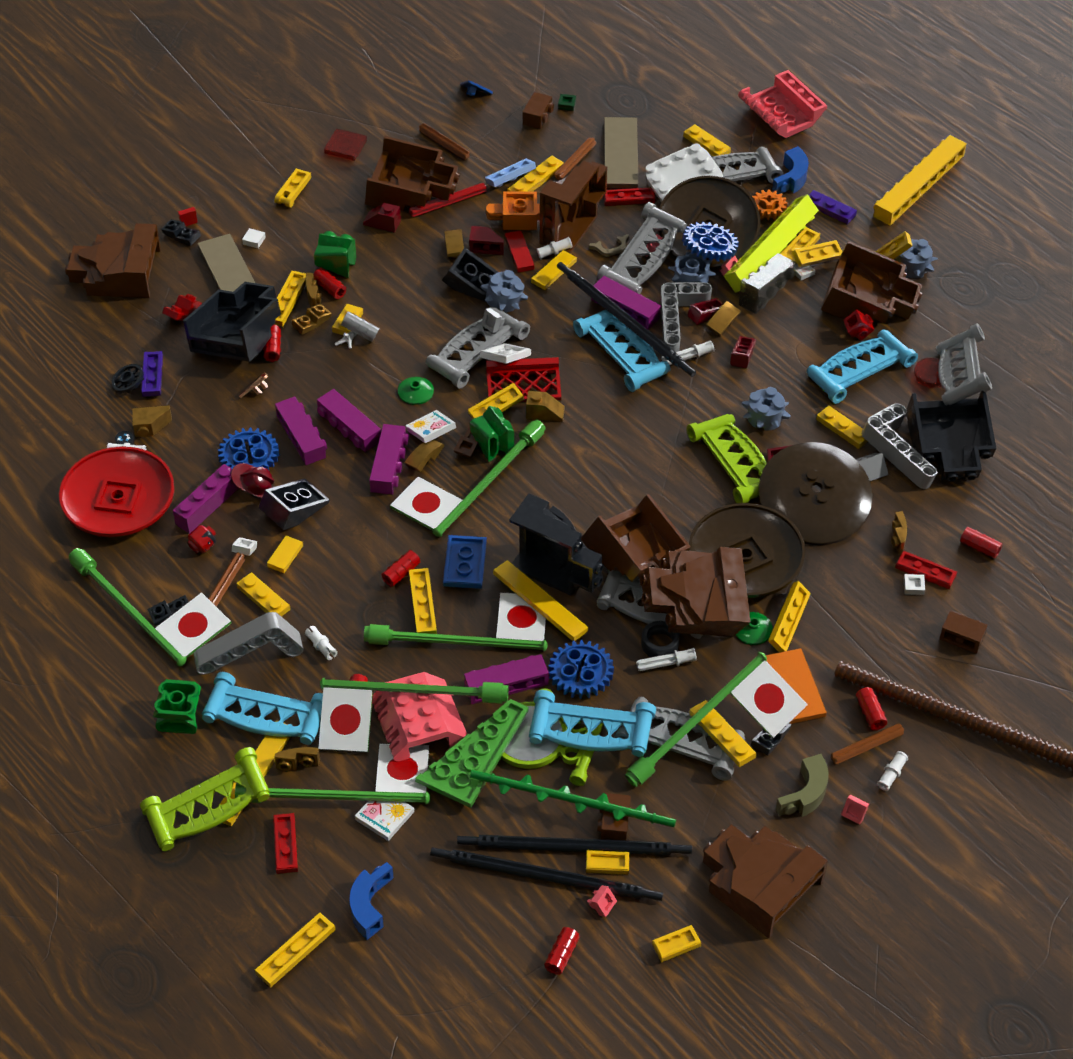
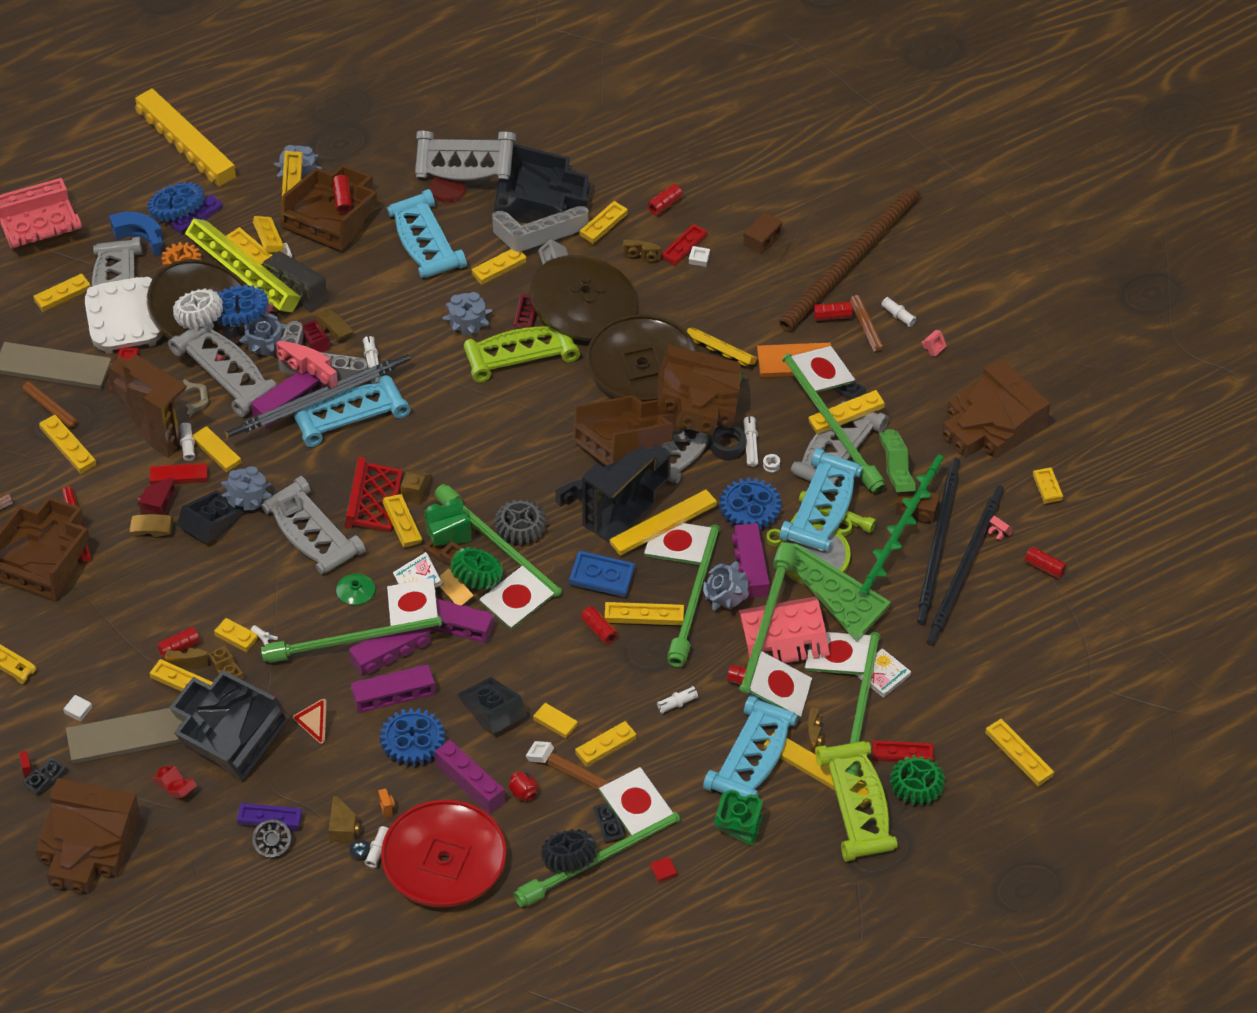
camera: 80 degrees left, 0 degrees up
light grey beam [194,612,303,674] -> none
dark red piece [231,463,274,498] -> none
green piece [314,231,356,278] -> none
light grey axle [341,311,380,342] -> none
blue arch [350,862,394,940] -> none
dark red slope [363,203,401,232] -> none
white tile [480,343,531,363] -> none
light blue plate [485,158,536,187] -> none
orange brick [486,191,540,230] -> none
yellow tile [586,850,629,875] -> none
dark red slope [730,336,757,368] -> none
olive arch [776,754,829,817] -> none
red brick [843,309,874,341] -> none
none -> blue gear [147,181,205,222]
none -> white gear [173,288,223,330]
none -> flag [261,578,442,664]
none -> coral slope [276,341,338,389]
none -> red axle [333,175,352,213]
none -> orange plate [378,788,395,818]
none -> green gear [450,547,503,590]
none -> dark grey gear [495,498,547,546]
none -> black gear [541,828,597,875]
none -> yellow plate [580,201,628,244]
none -> red tile [650,857,677,883]
none -> sand blue brick [703,561,749,610]
none -> white bush [763,454,780,472]
none -> bright green bracket [879,429,916,492]
none -> green gear [890,755,945,807]

